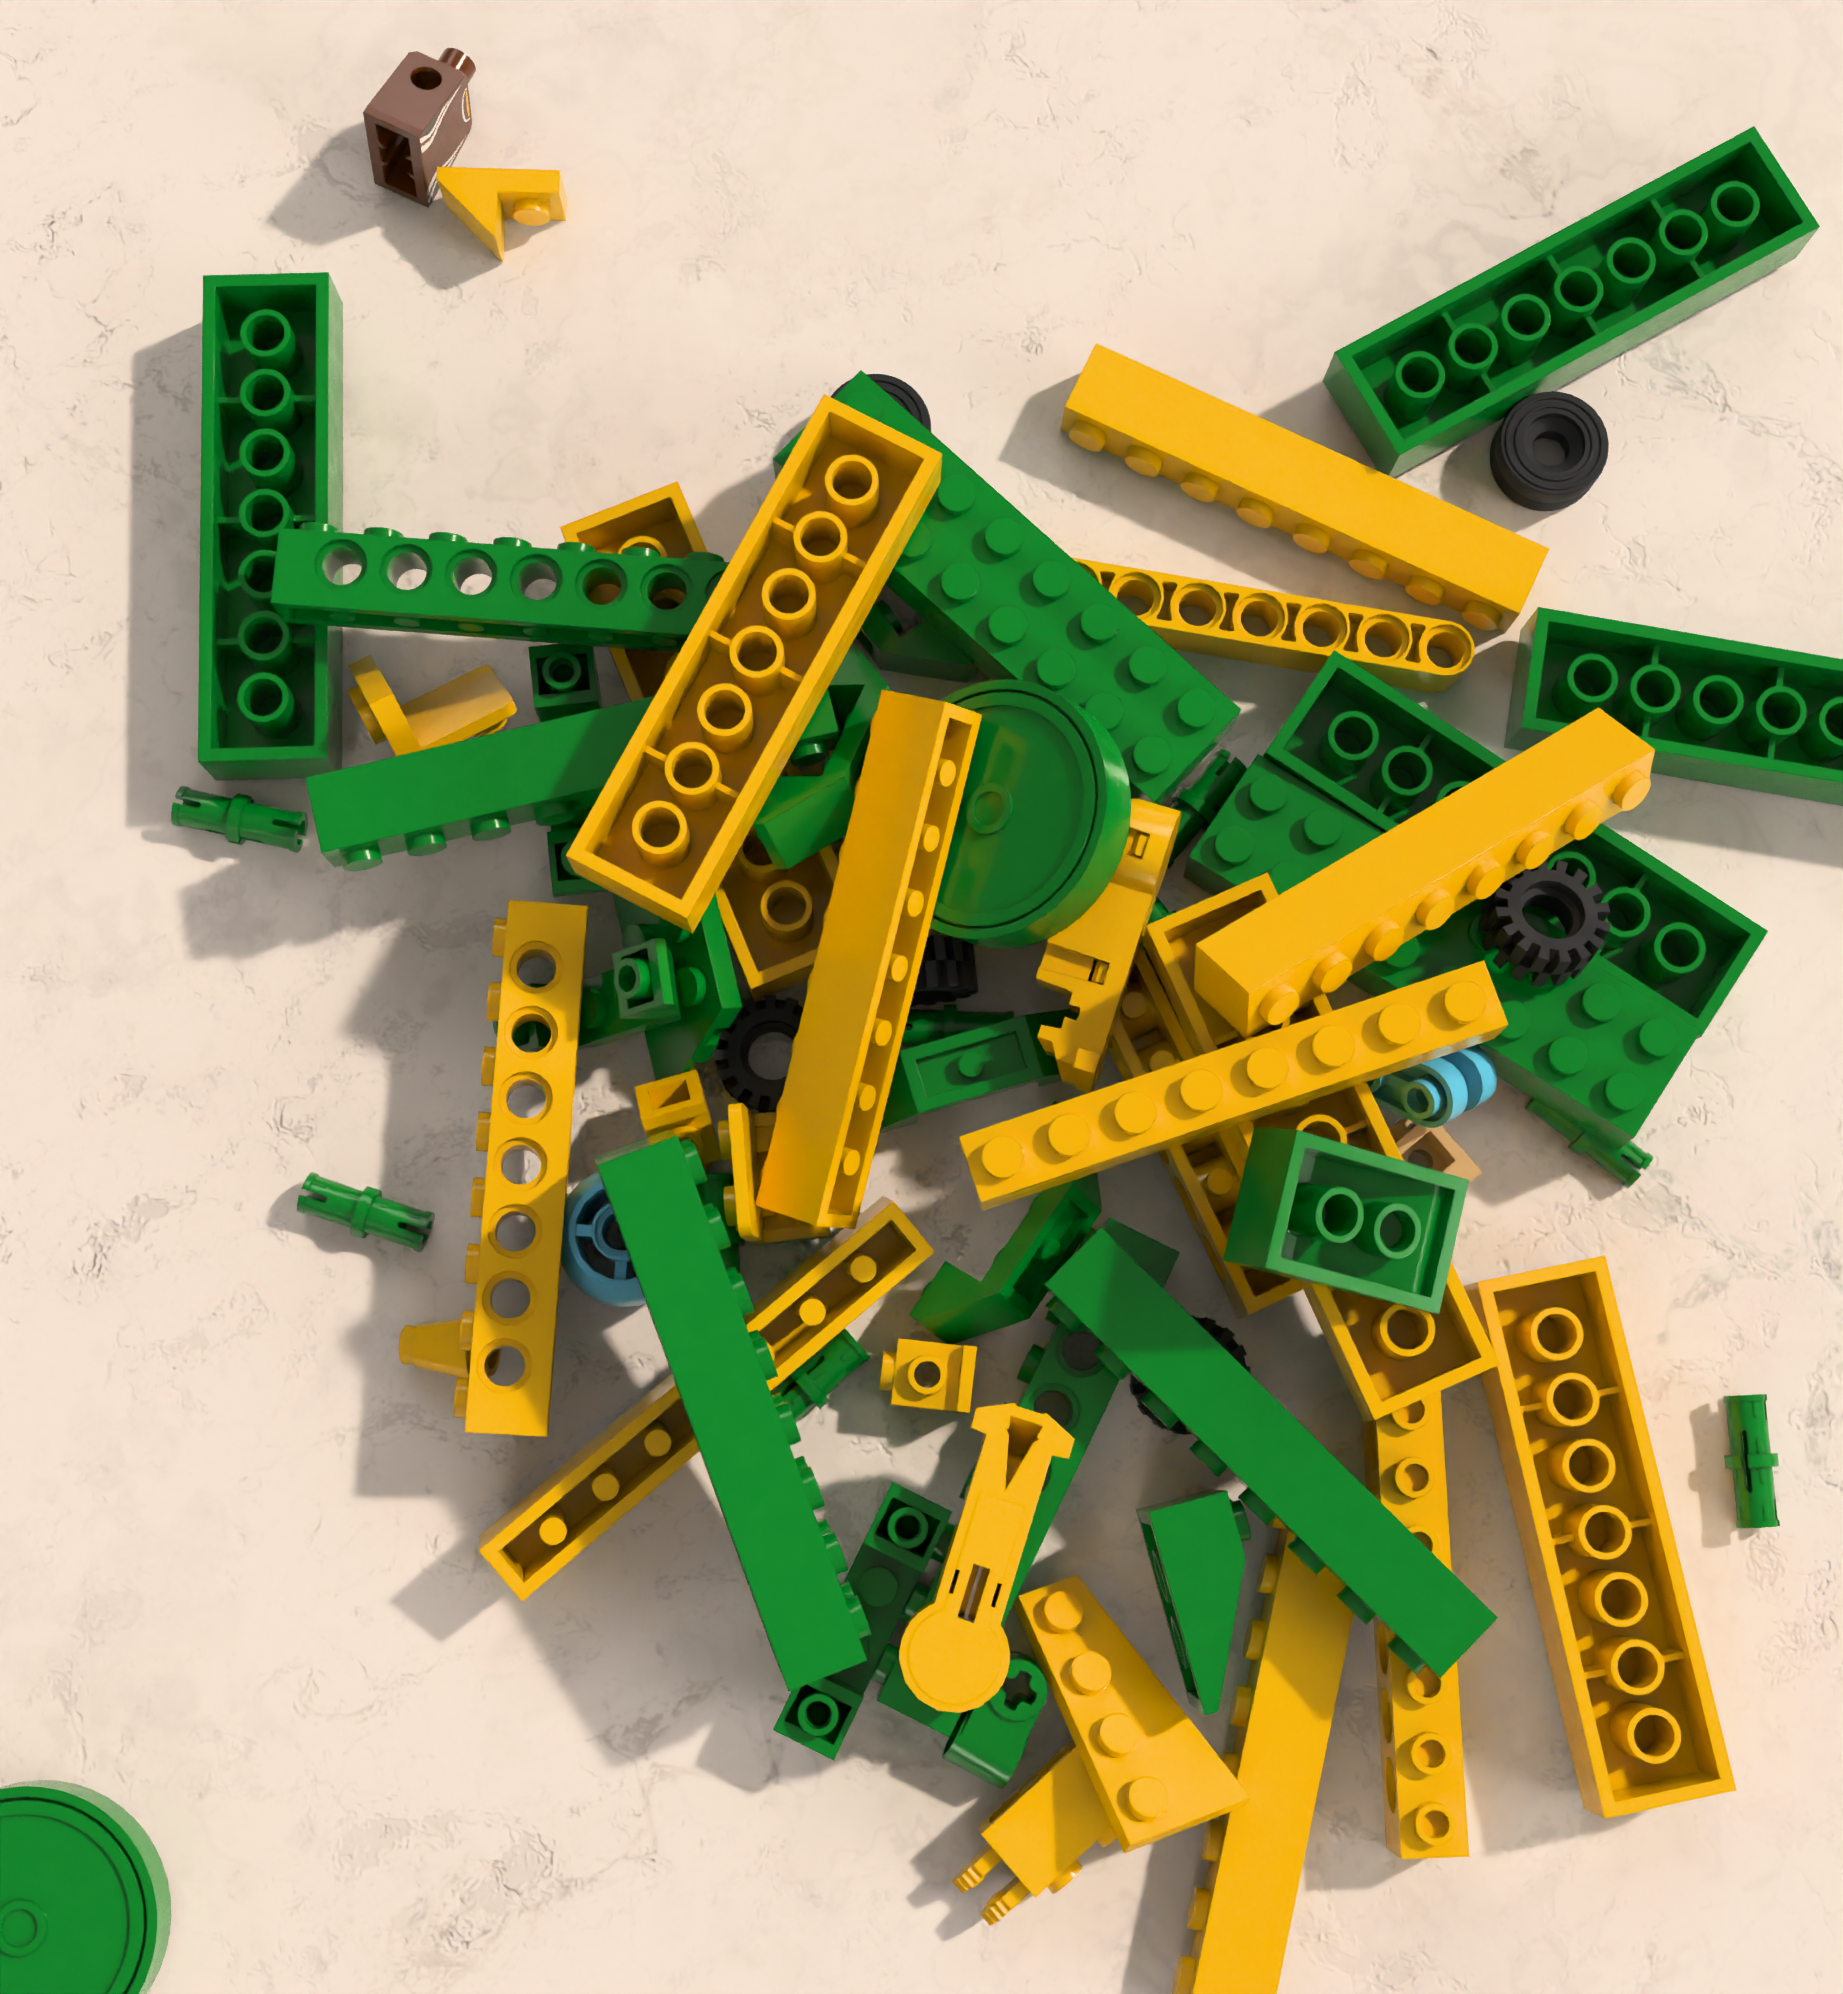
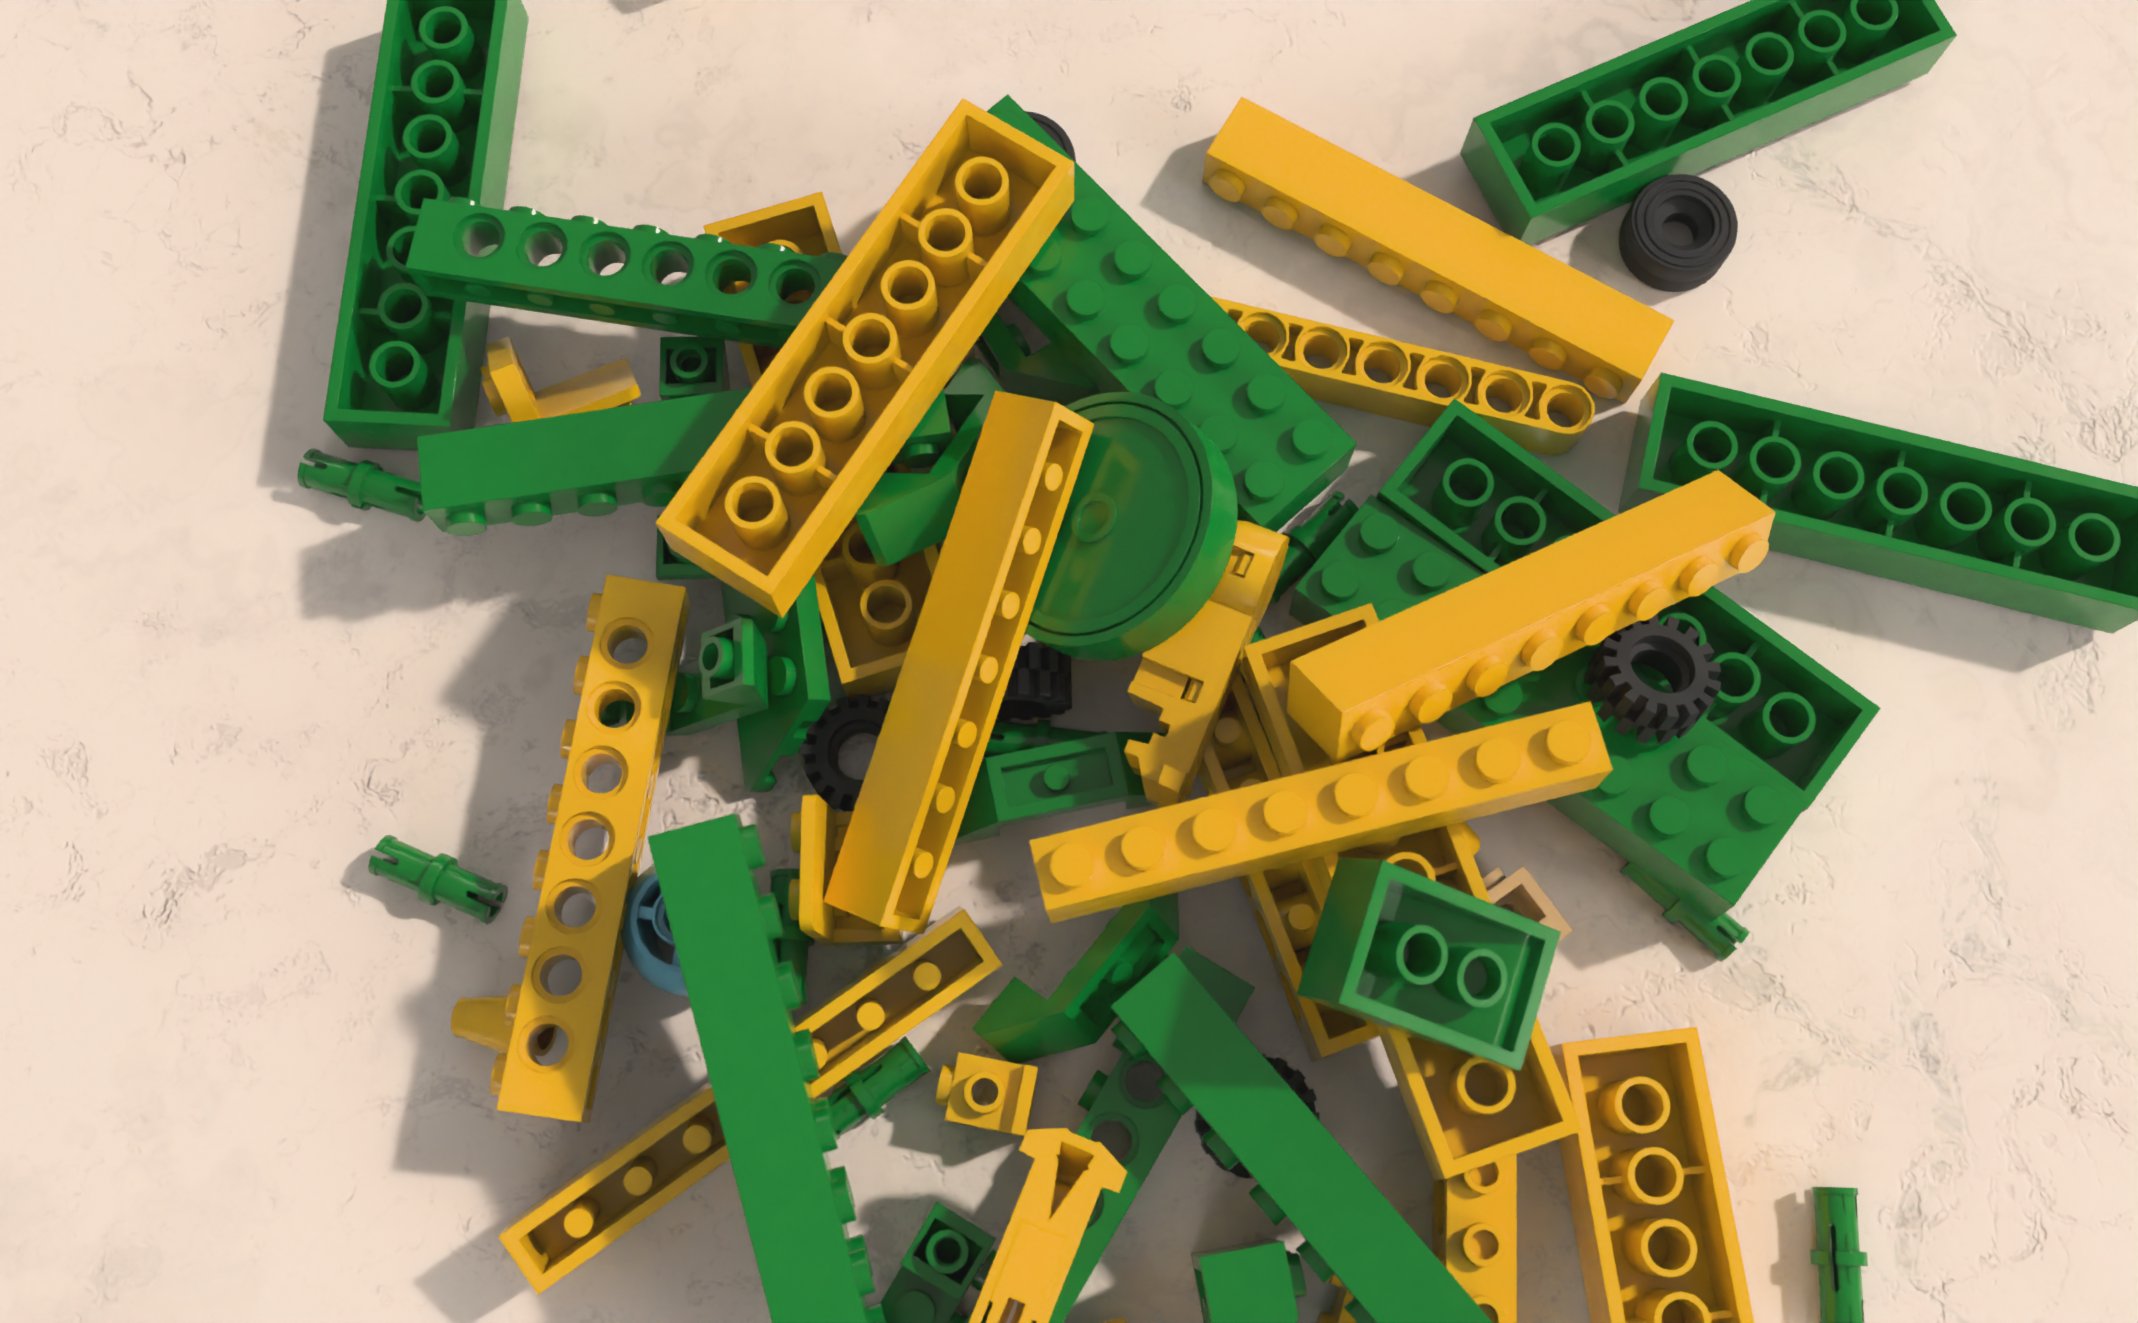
camera: 10 degrees right, 5 degrees down
yellow brick [634,1069,722,1172] -> none
brick [1367,1045,1497,1128] -> none

